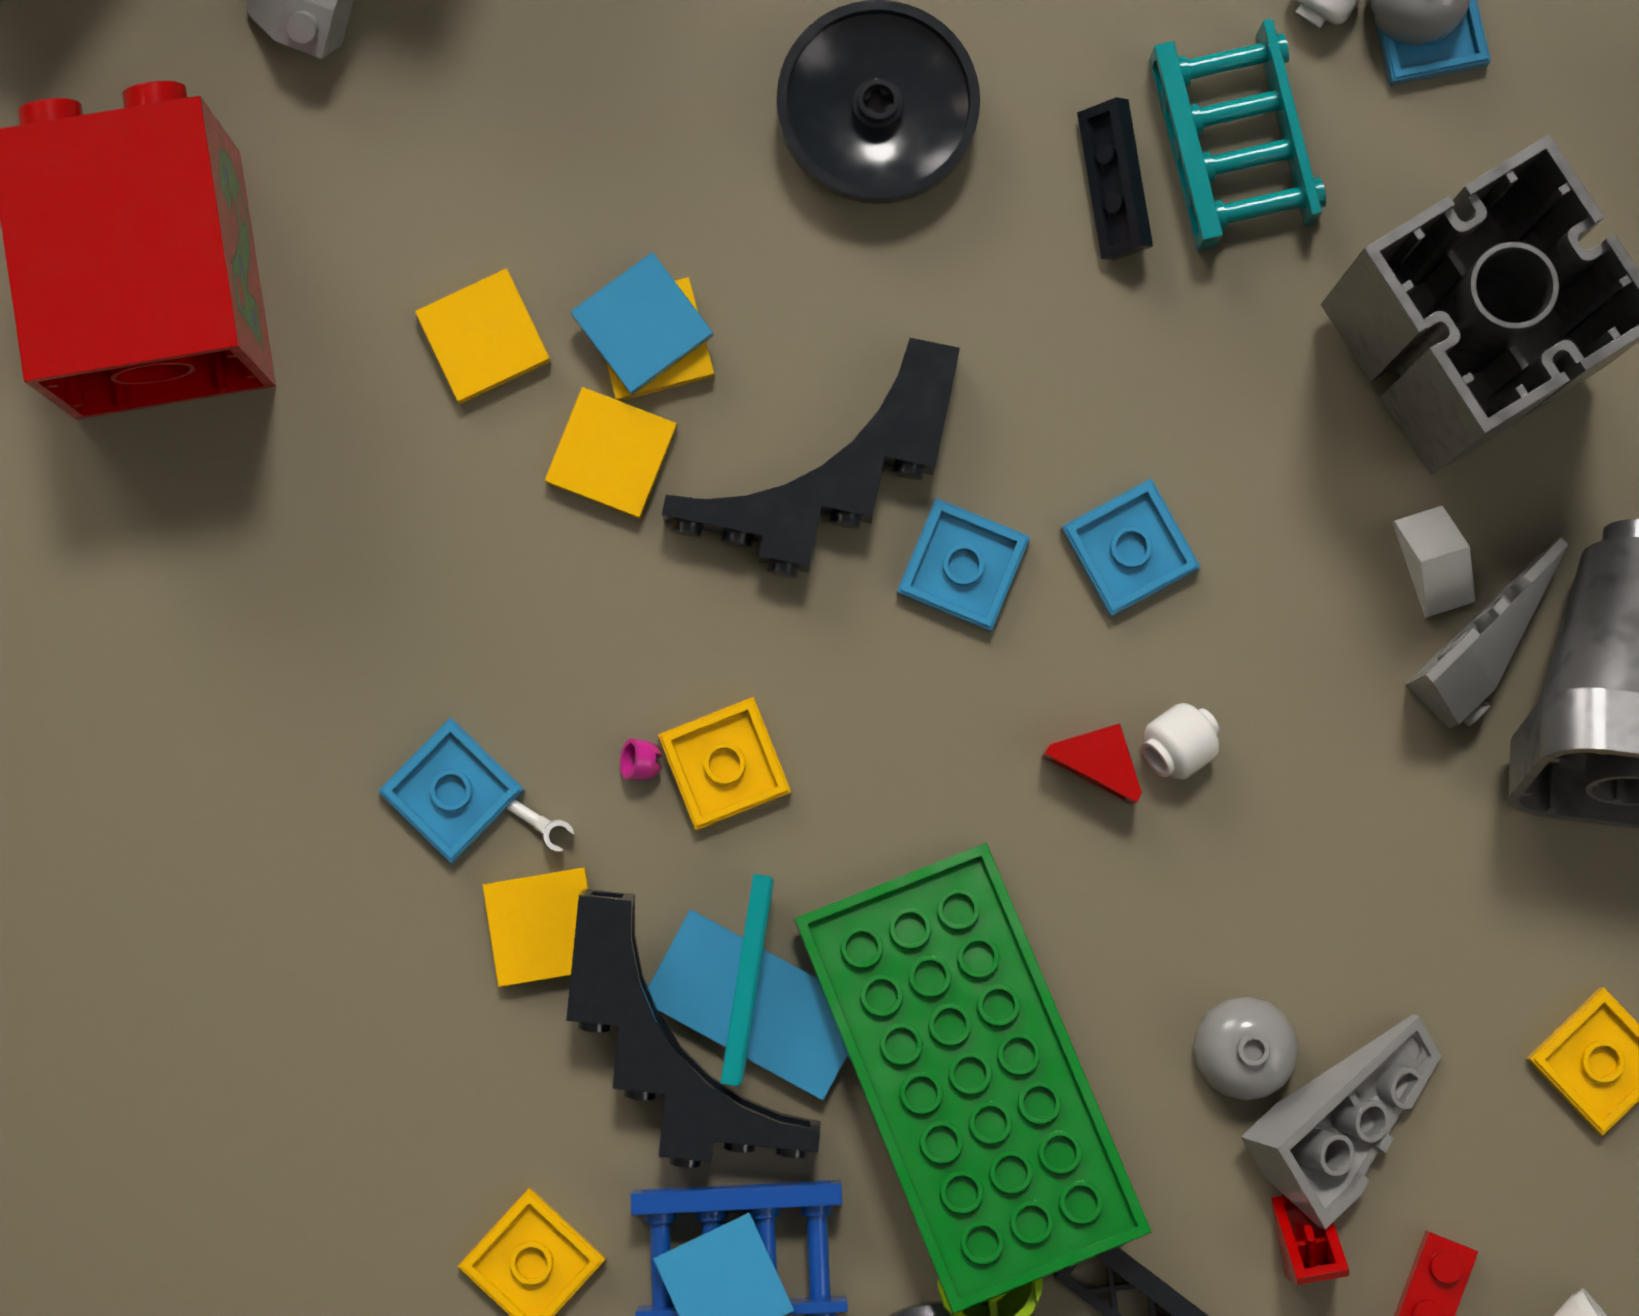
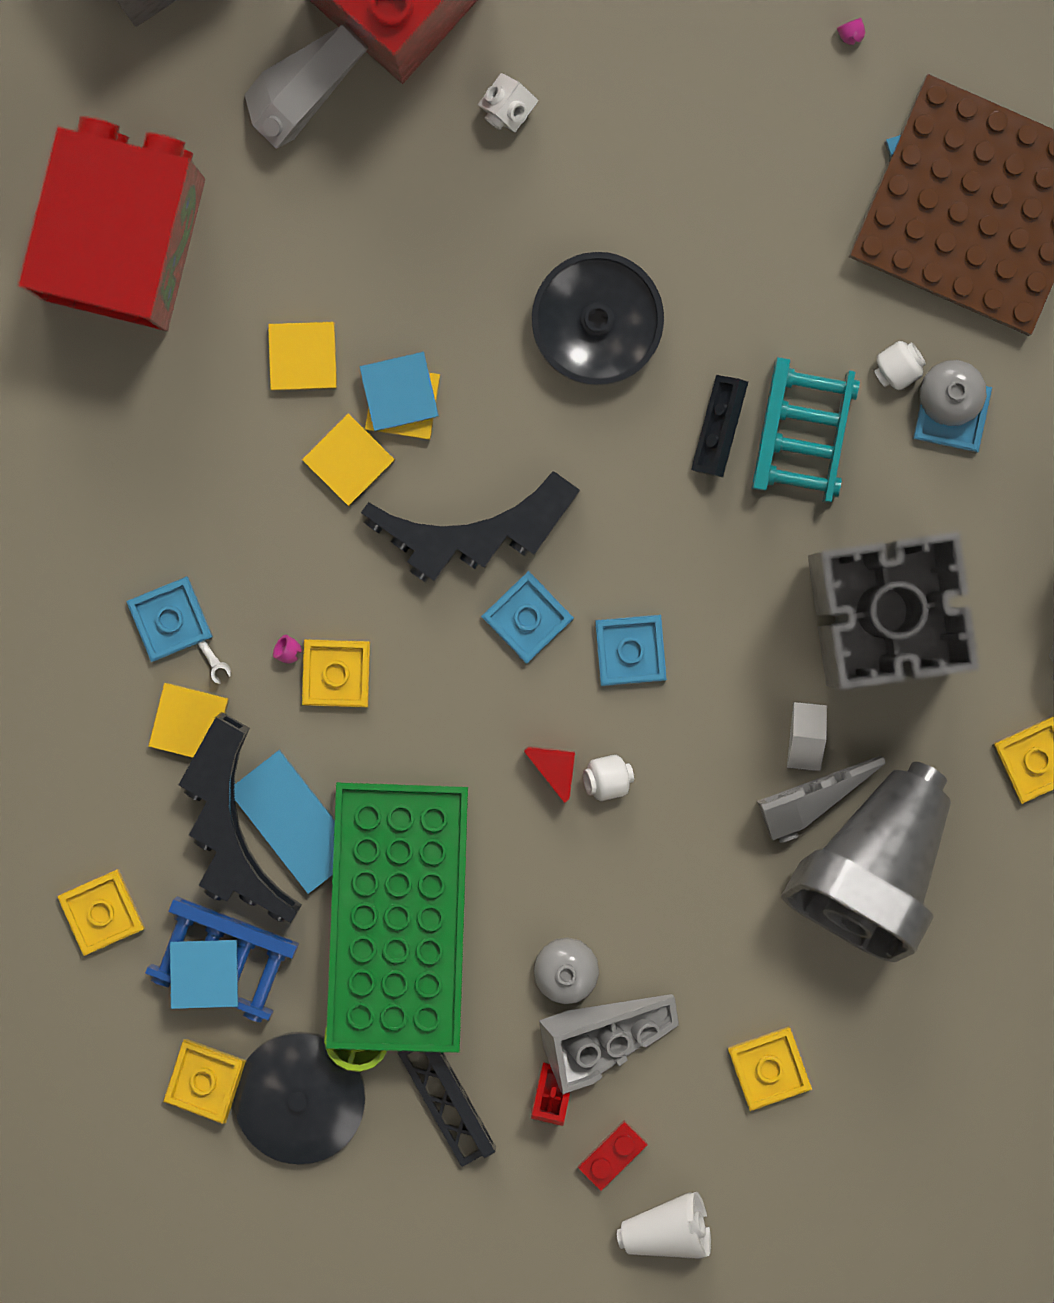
camera: 20 degrees right, 5 degrees up
teal tile [720,874,774,1086] -> none

